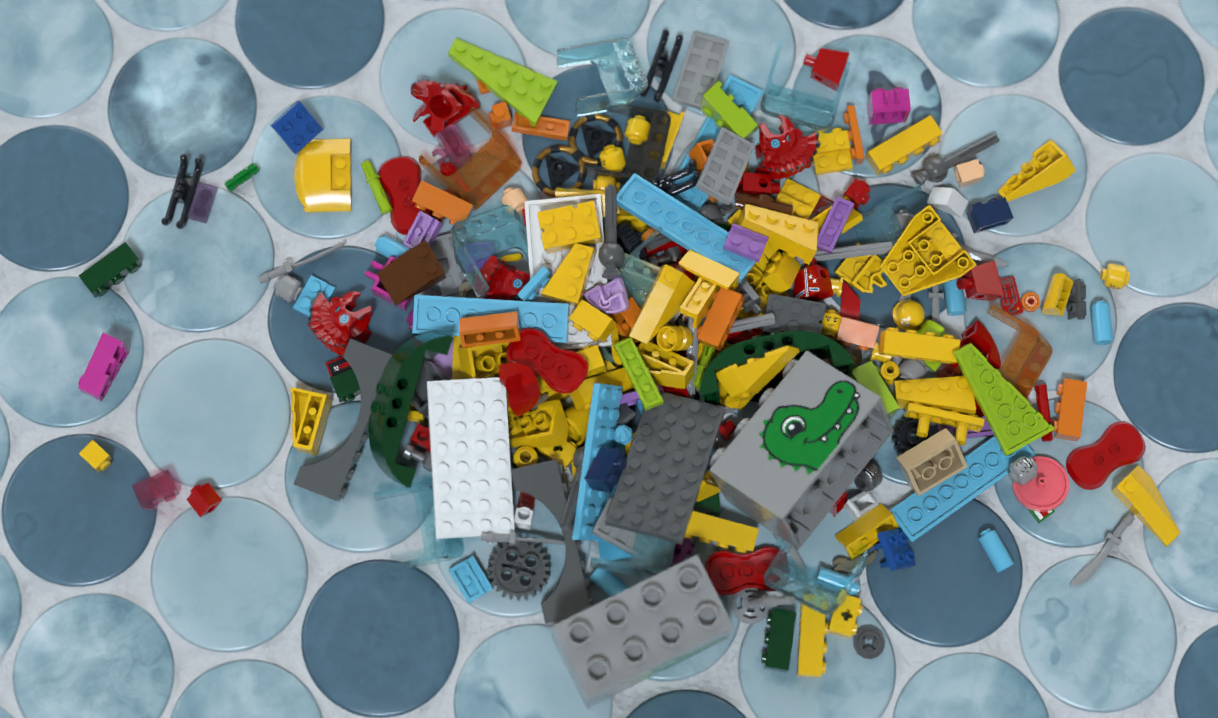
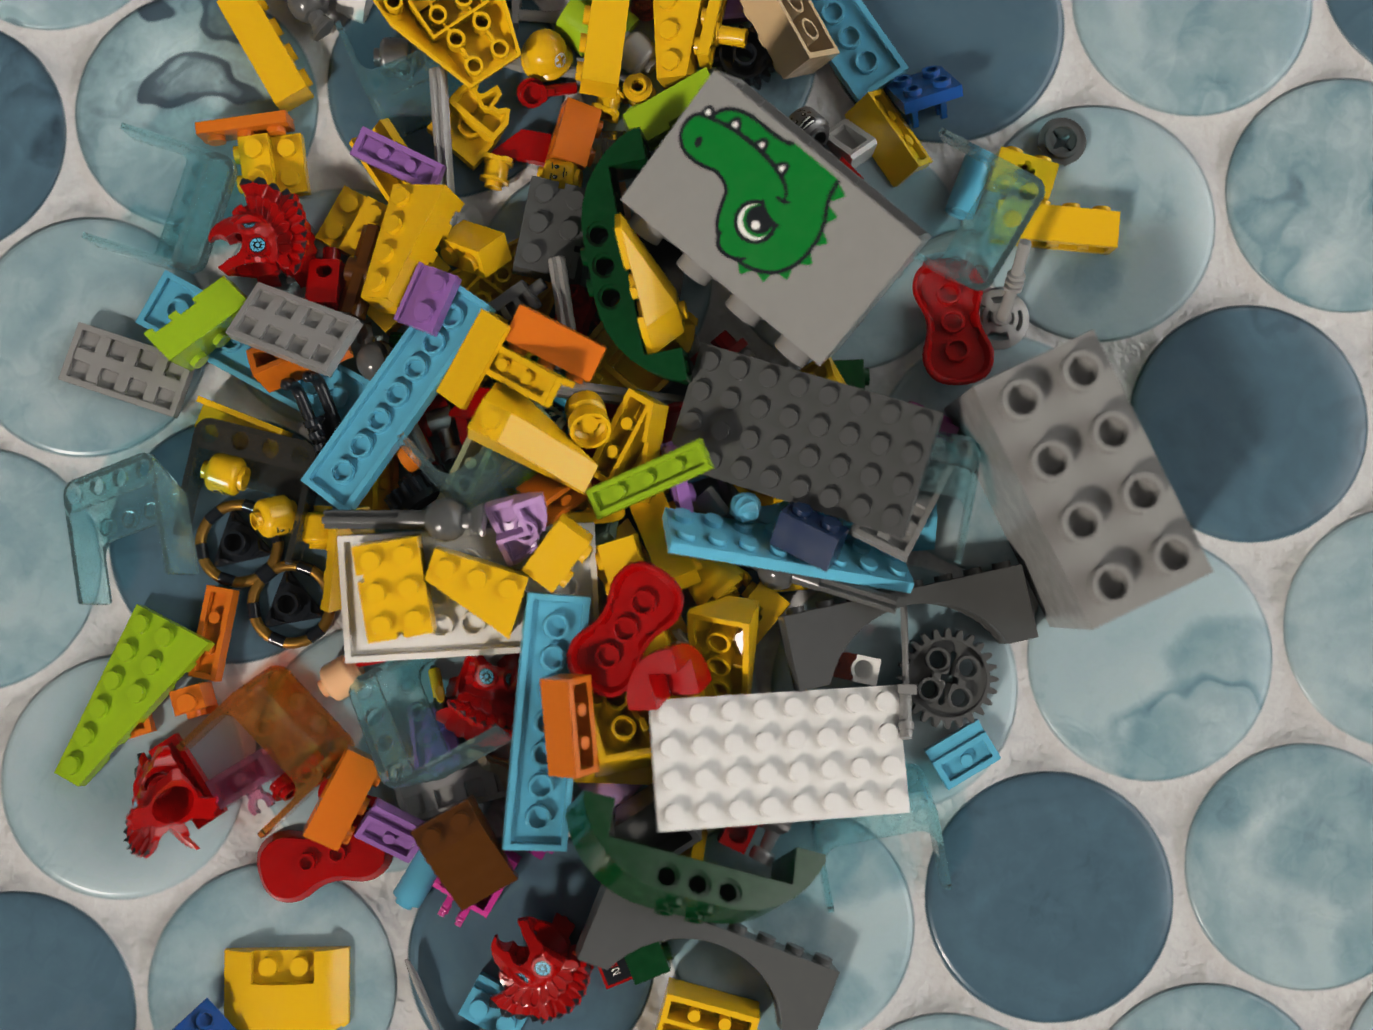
camera: 85 degrees left, 10 degrees up
lime axle [361,160,393,215] -> none
yellow head [513,446,538,468] -> none
medium azure plate [517,266,552,302] -> none
medium azure brick [589,564,630,597] -> none
black piece [639,29,683,102] -> none
yellow brick [685,511,759,553] -> none
lime axle [693,345,716,389] -> none
dark green brick [761,608,797,673] -> none
red torso [793,258,834,302] -> none
red torso [803,48,850,91] -> none
clear red tile [812,195,834,215] -> none
dark tan hair [832,550,878,573] -> none
red brick [843,178,871,210] -> none
dark pink hinge [867,87,911,125] -> none
none -> red plate [517,77,577,108]

